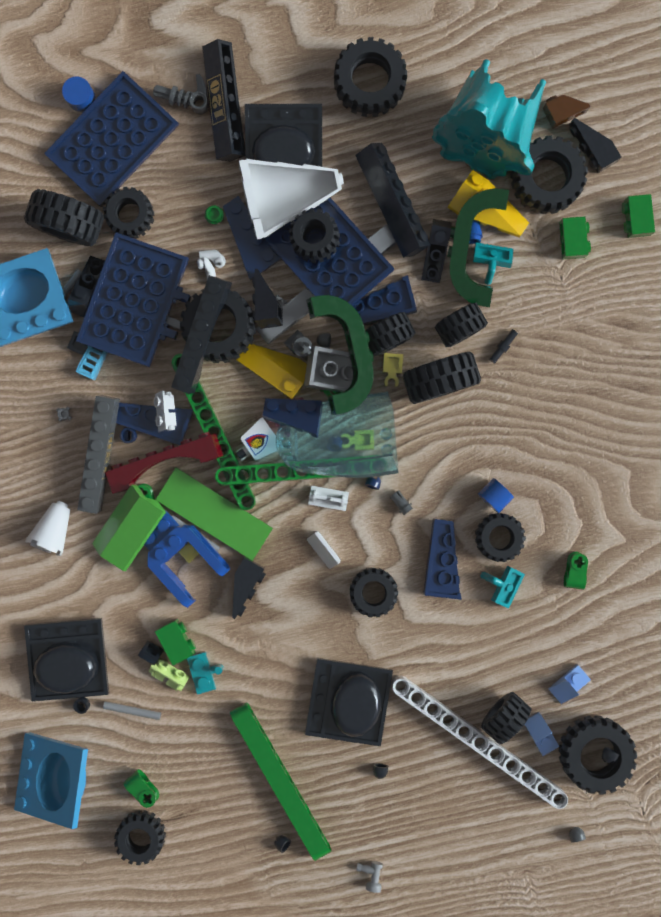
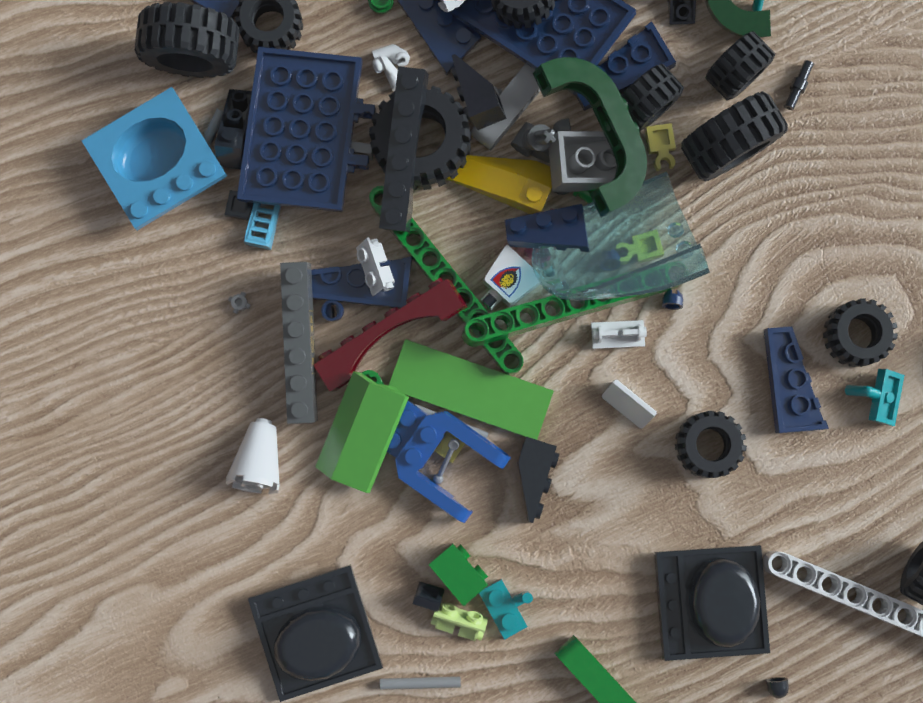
camera: 15 degrees left, 5 degrees down
black hinge [73,697,90,714] -> none
dark grey pin [390,490,413,515] -> none
blue piece [478,478,514,514] -> none
none -> light grey hinge [433,439,460,484]

